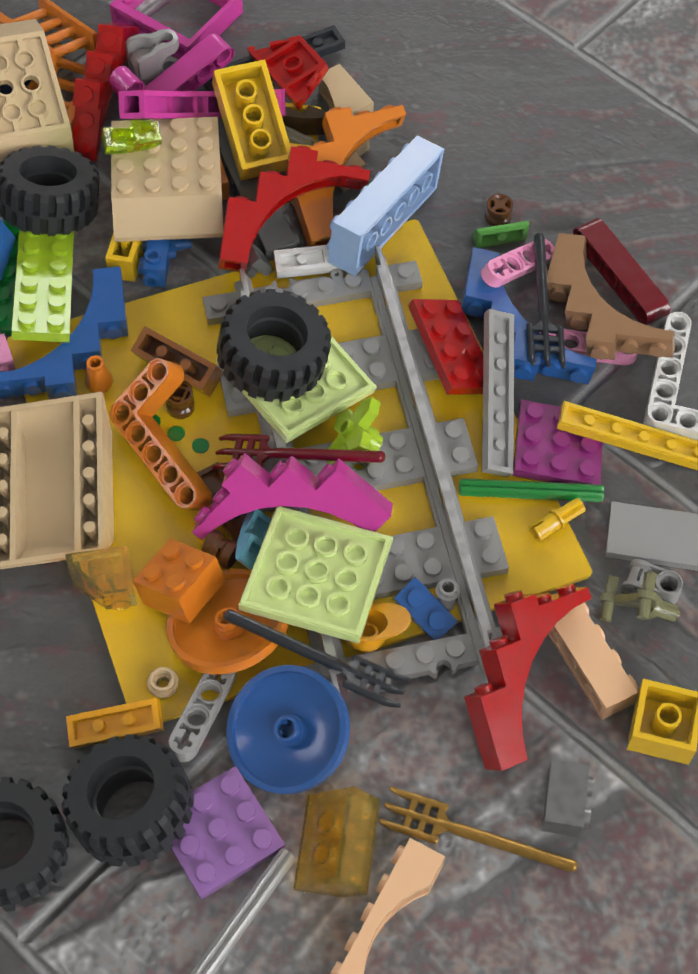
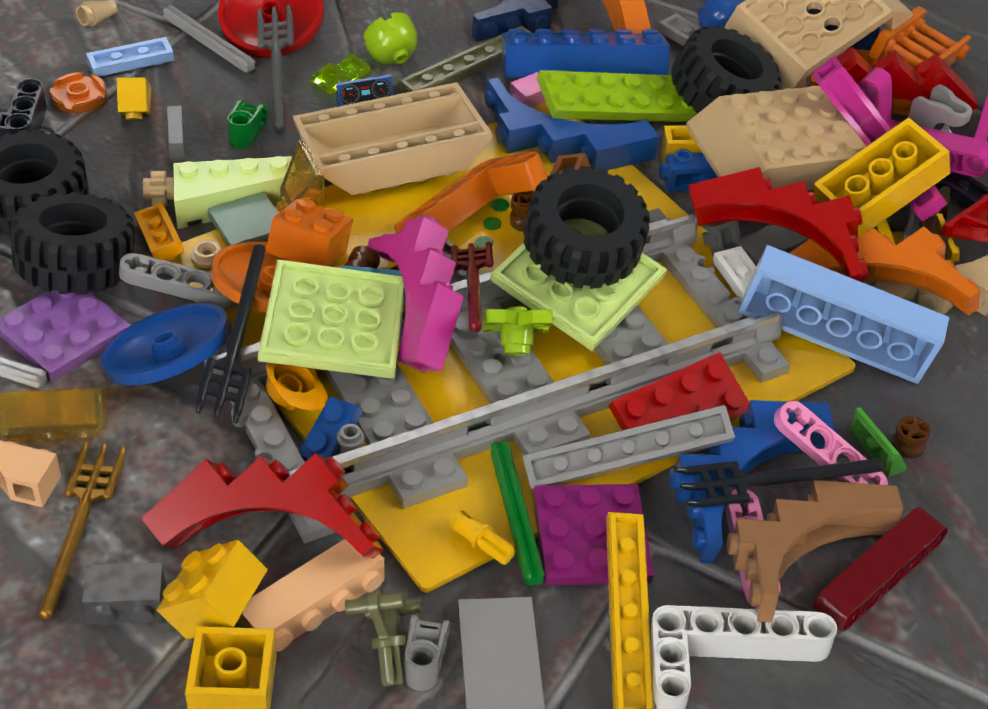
camera: 75 degrees right, 15 degrees down
orange cone [85,355,113,393] -> none
clear neon green slope [102,120,162,154] -> none
none -> tan gear [143,171,174,207]
none -> yellow brick [156,540,268,639]
none -> yellowish green wedge [173,156,296,229]
none -> sand green tile [208,192,278,246]

